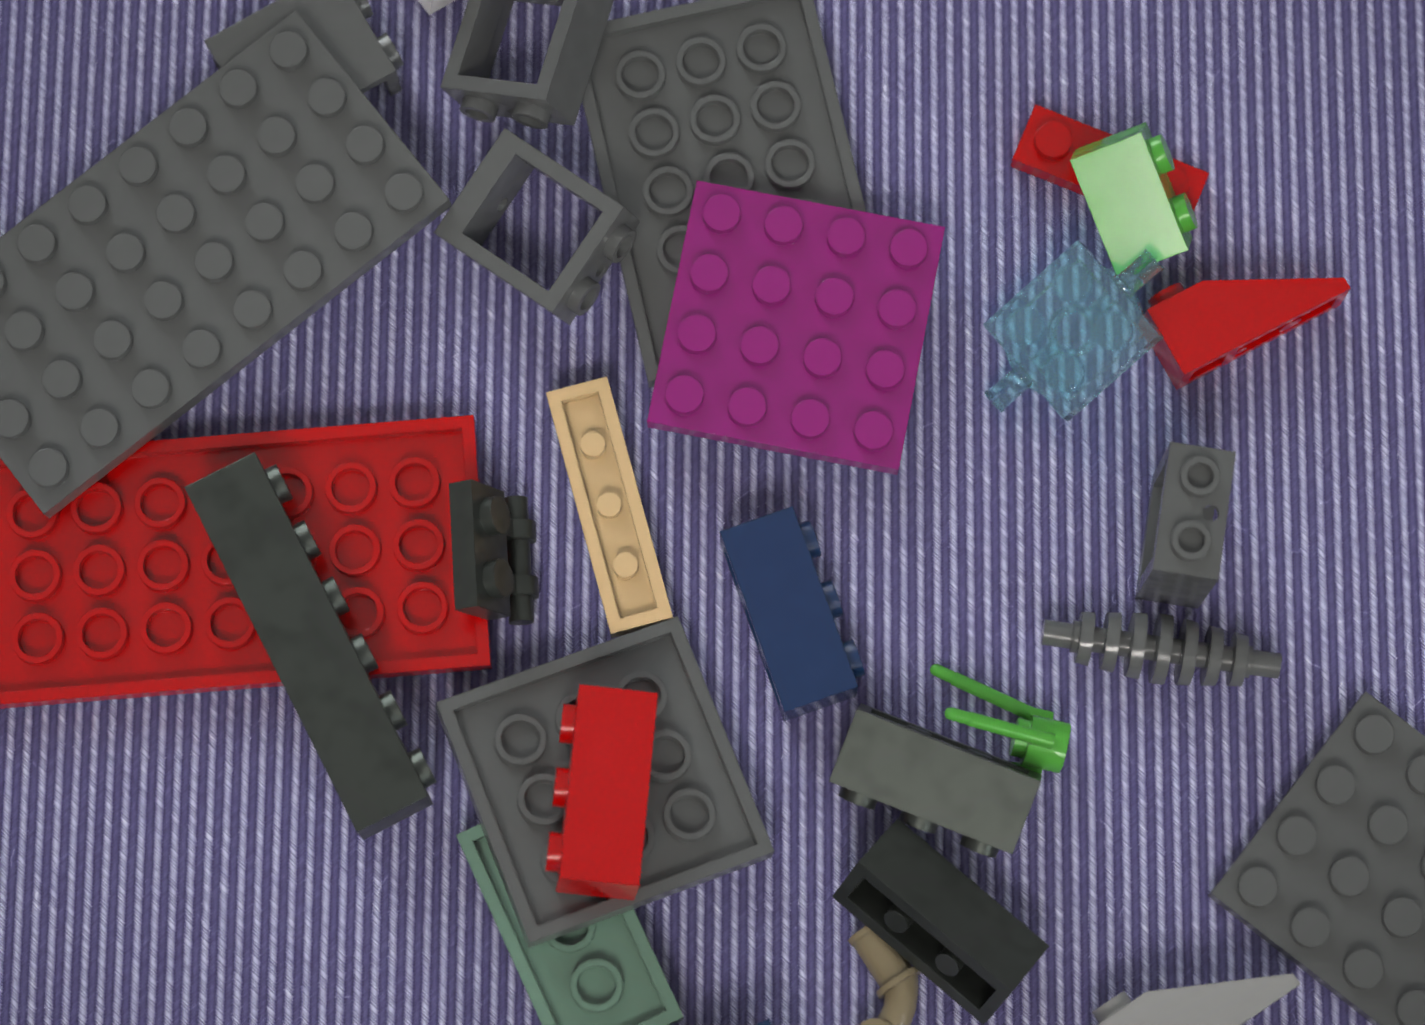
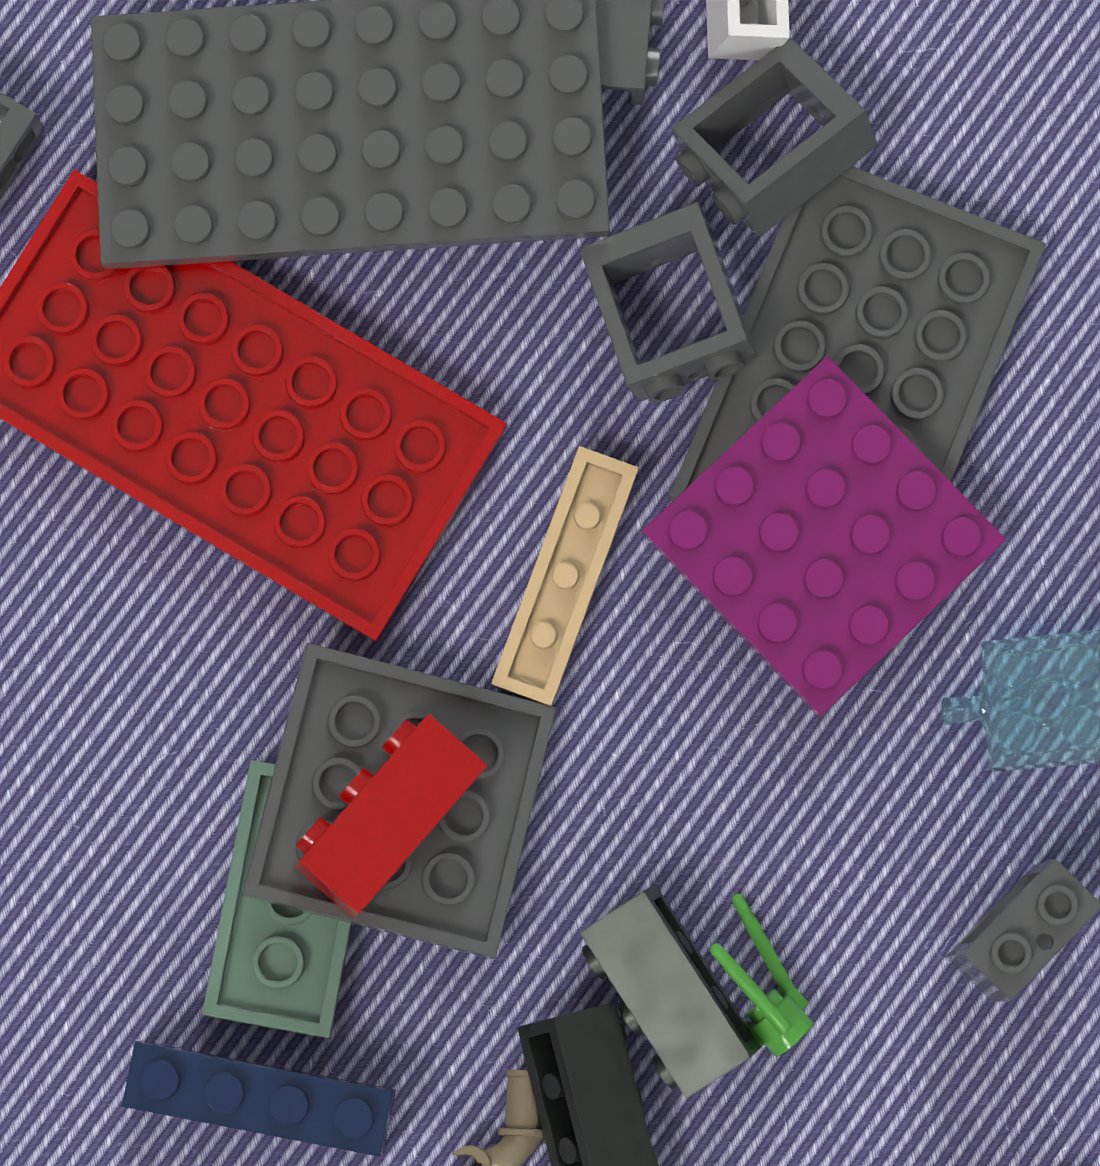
camera: 35 degrees right, 5 degrees up
pearl dark grey brick [185,452,437,840] -> none
pearl dark grey plate [449,479,539,625] -> none
dark blue brick [720,506,865,721] -> none
dark grey piece [1041,612,1282,687] -> none

